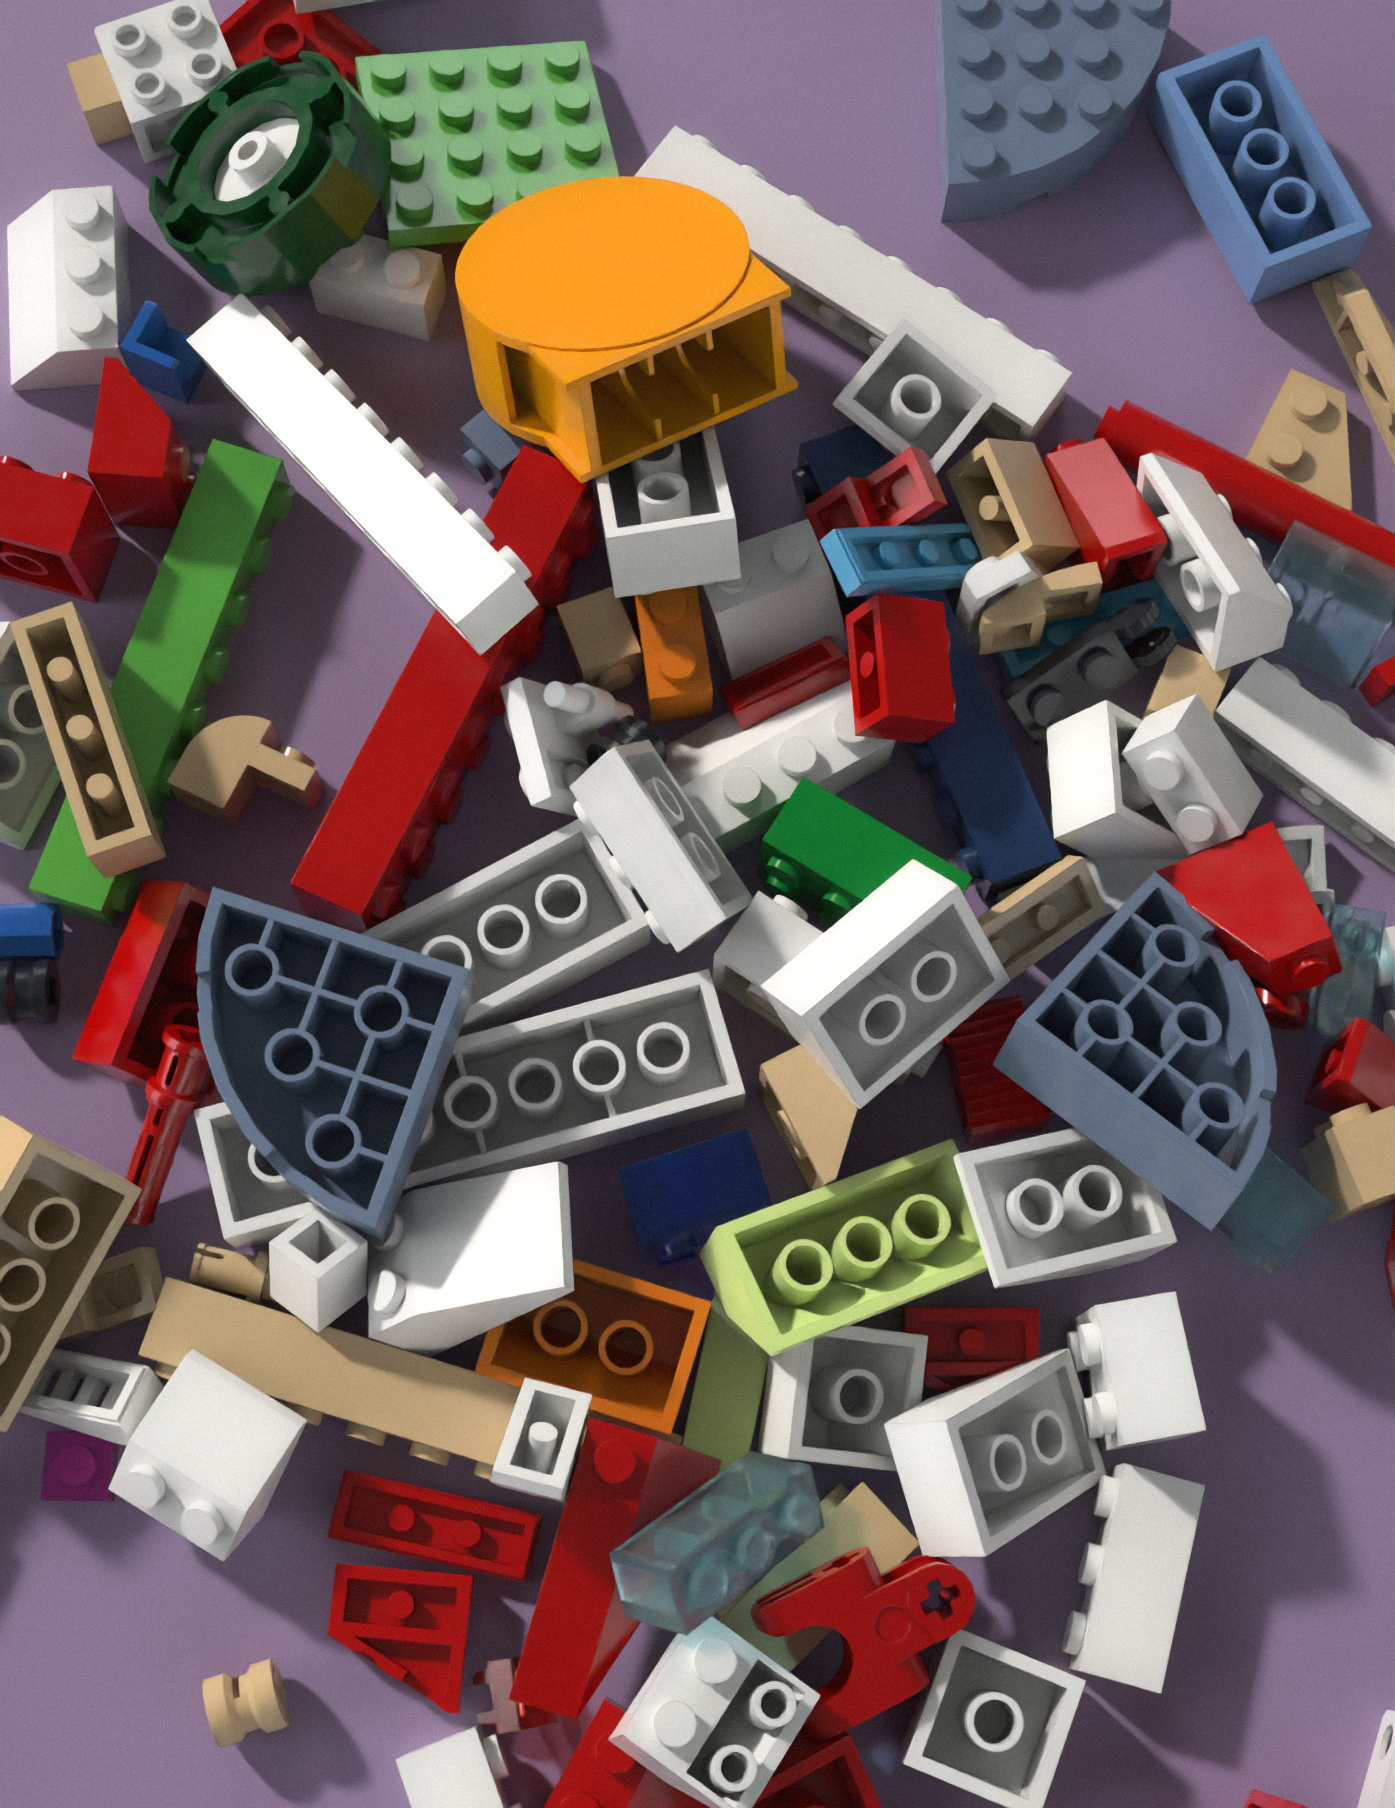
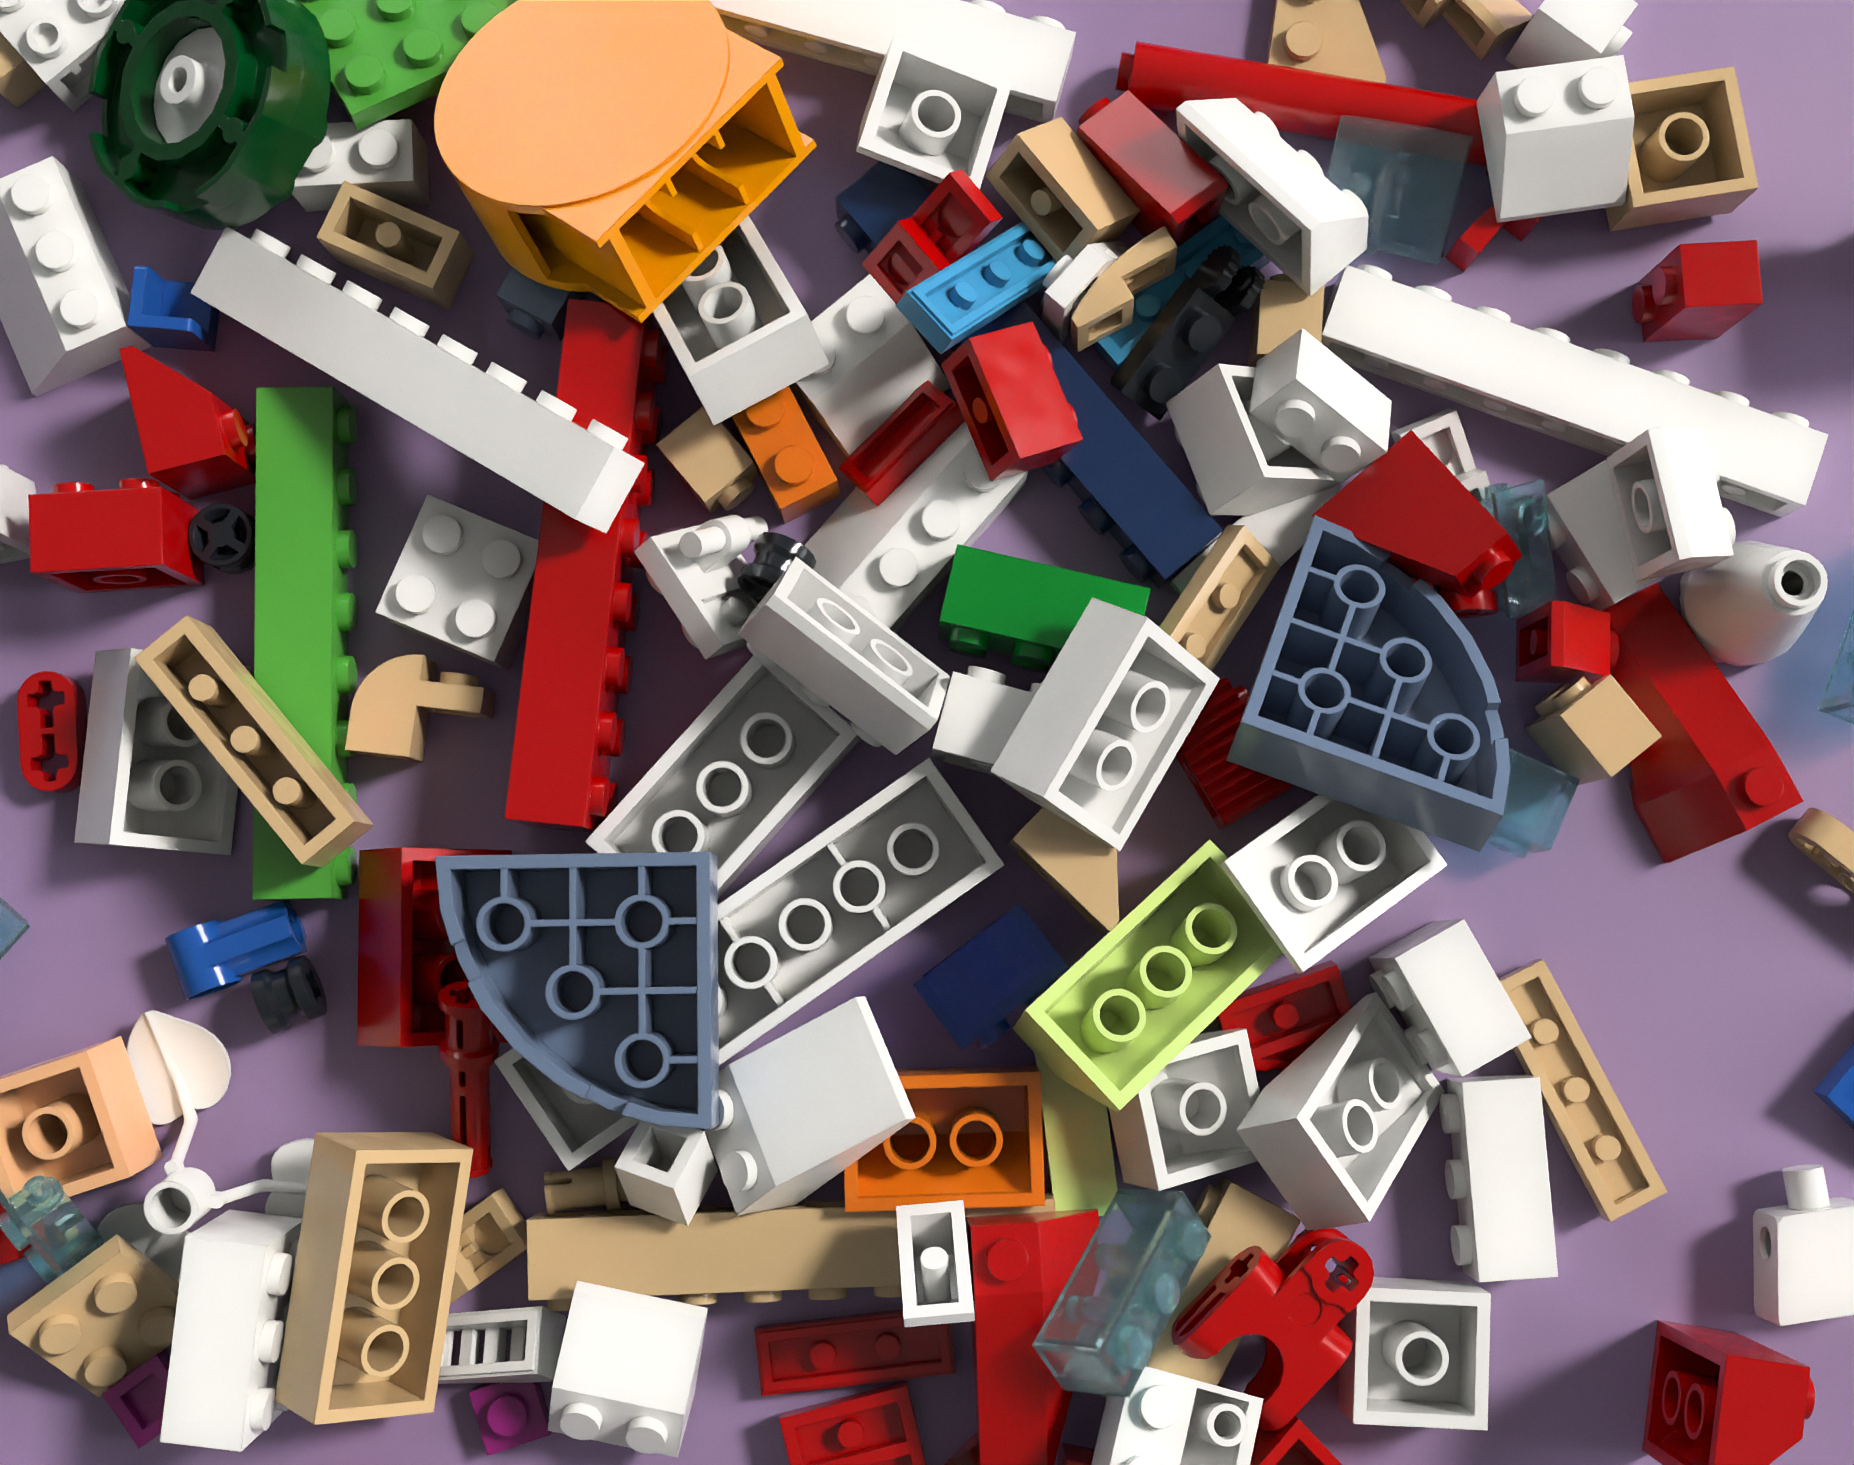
camera: 20 degrees left, 10 degrees up
none -> black wheel [189,503,255,574]
none -> tan brick [316,181,475,310]
none -> white brick [375,494,539,671]
none -> tan plate [1499,959,1667,1222]

